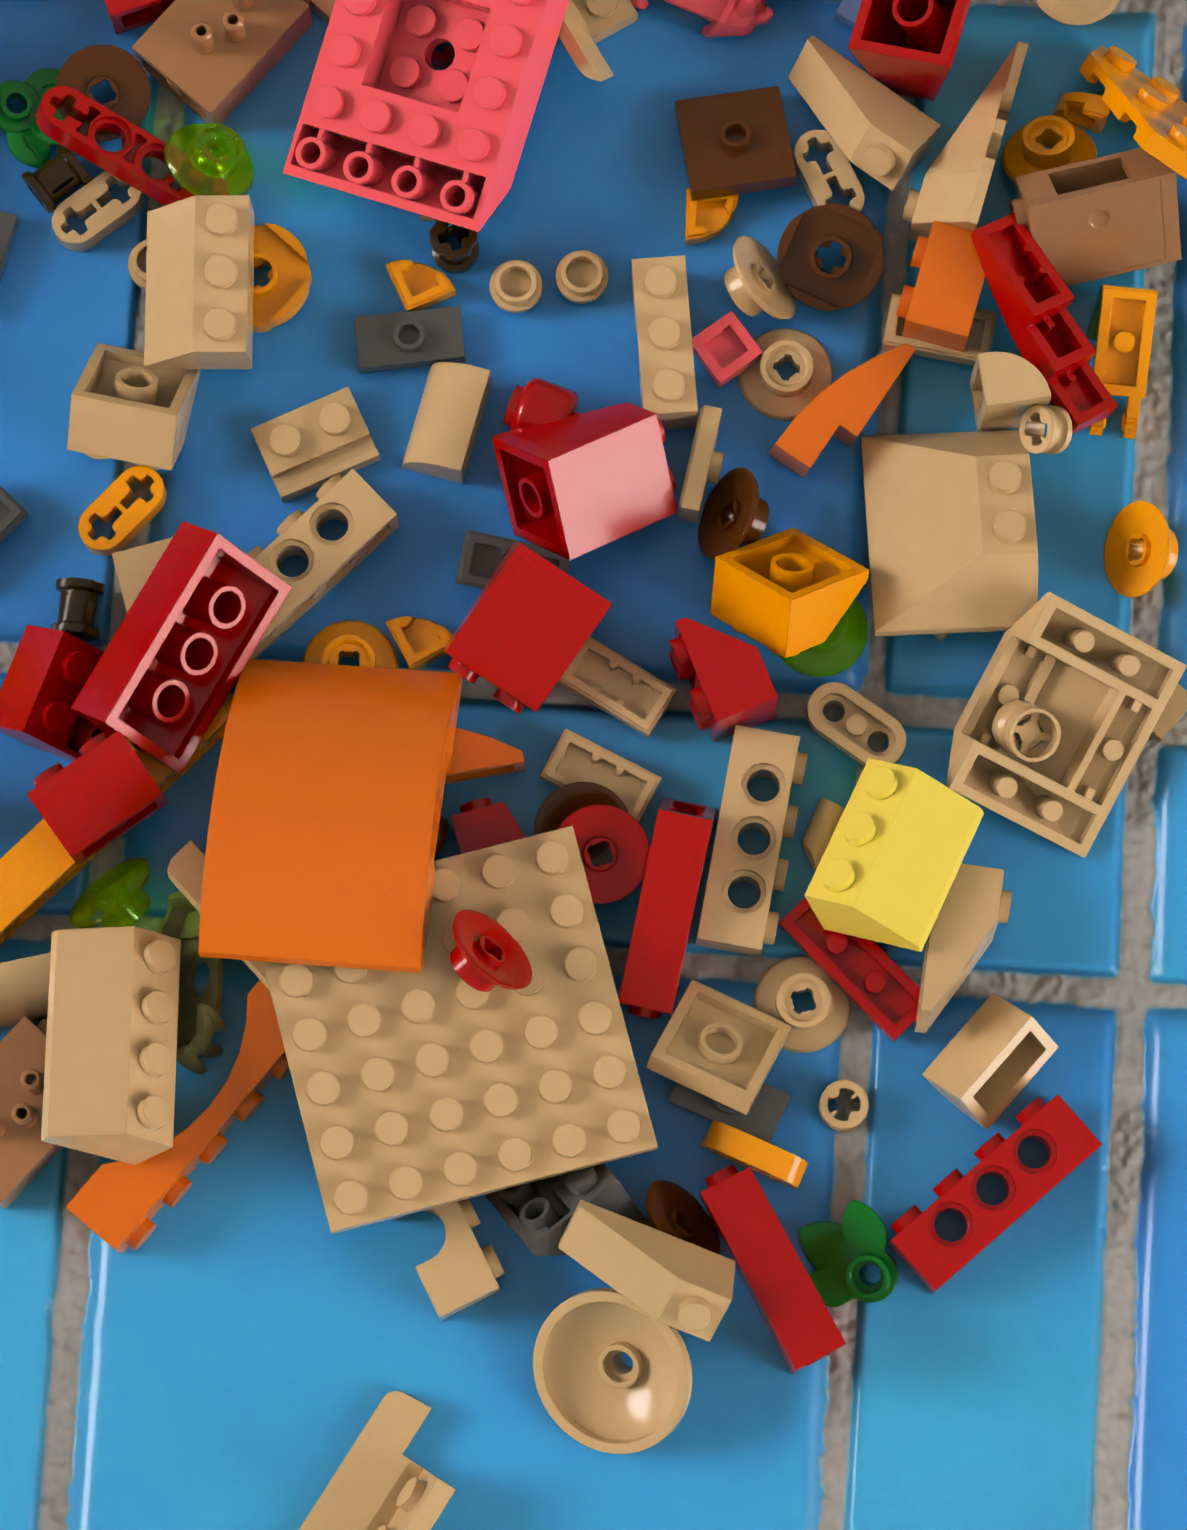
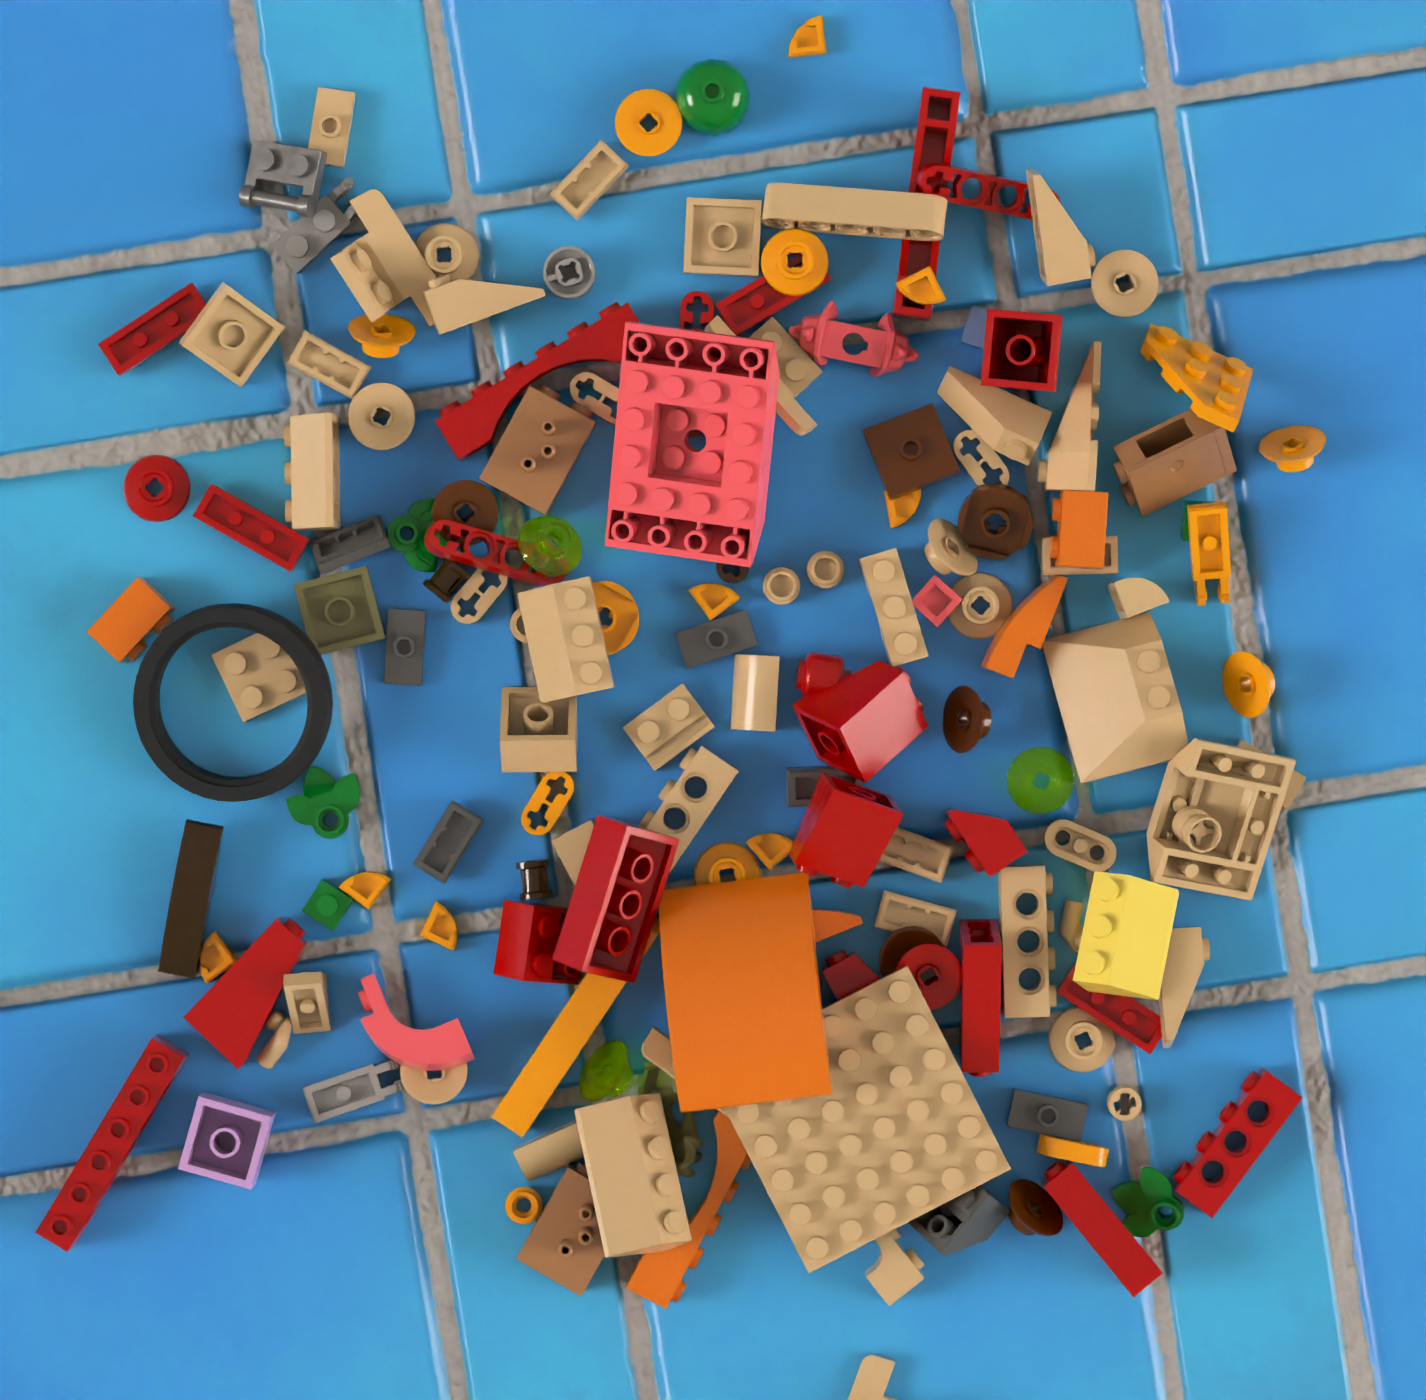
camera: 20 degrees left, 10 degrees up
red slope [27,730,169,865] -> none
red piece [450,910,532,992] -> none
tan dish [533,1288,692,1454] -> none
tan slope [558,1200,736,1342] -> none
tan plate [646,979,791,1115] -> none
tan plate [678,405,724,524] -> none
light orange slope [710,527,869,658] -> none
tan brick [922,993,1059,1130] -> none
red slope [971,212,1118,434] -> none
light orange piece [1002,115,1097,182] -> none
tan bush [1019,405,1073,455] -> none
light orange tile [1053,92,1110,134] -> none

